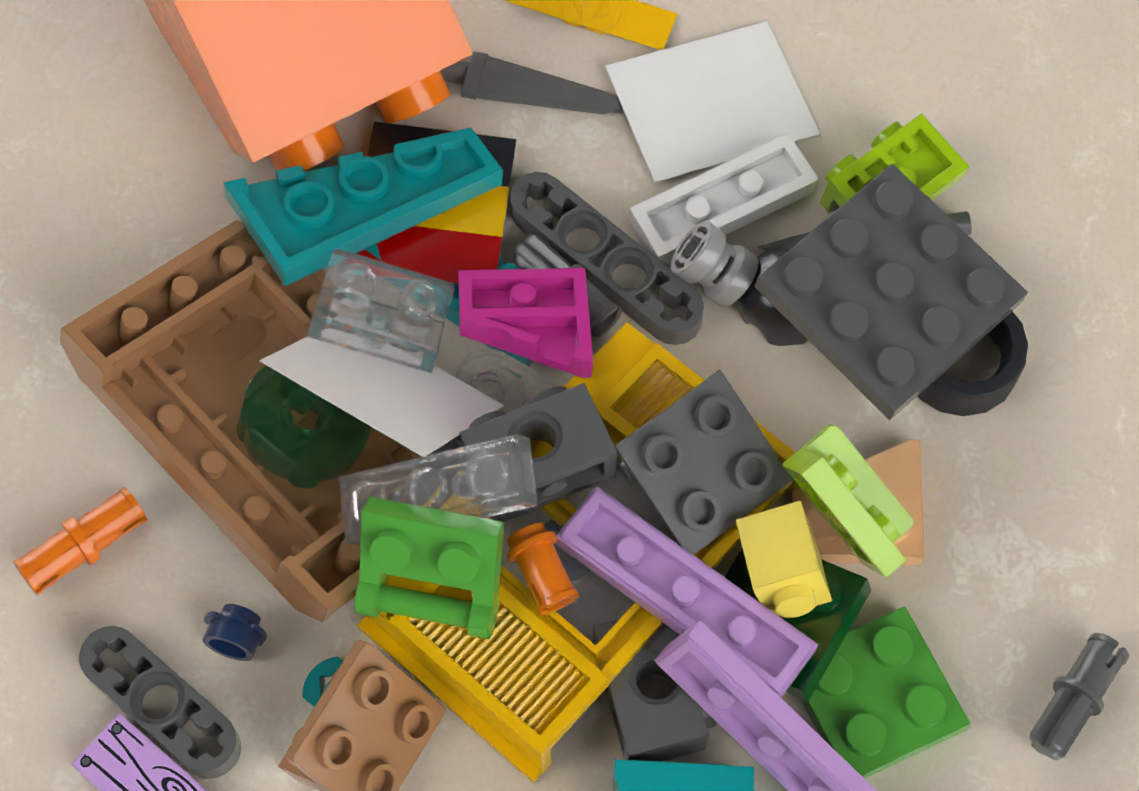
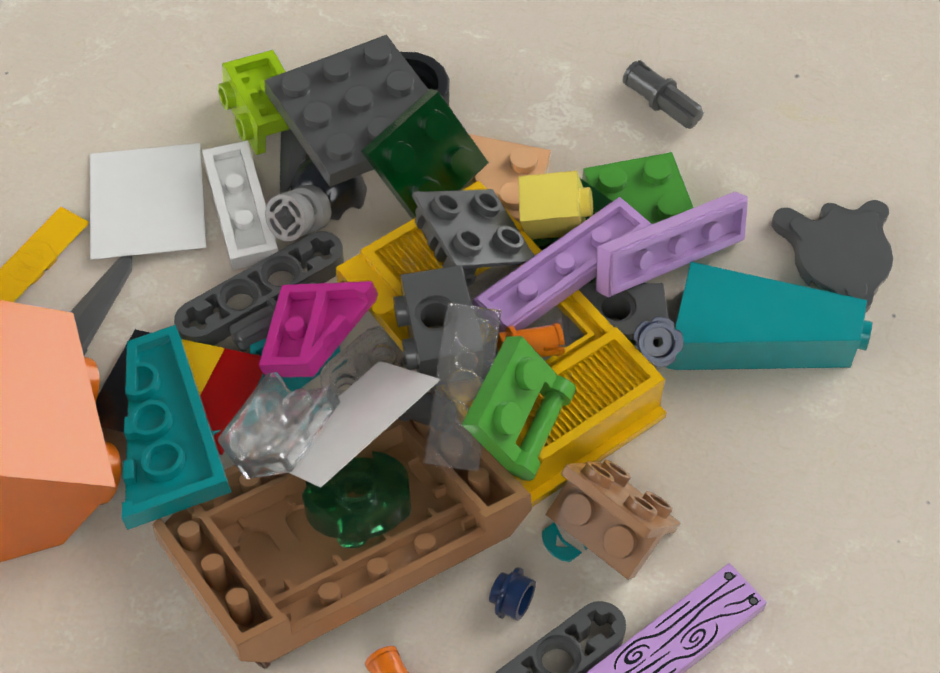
camera: 80 degrees left, 10 degrees down
lime bracket [781,424,914,578] -> none
none -> dark green plate [361,89,489,219]
none -> plate [633,317,684,367]

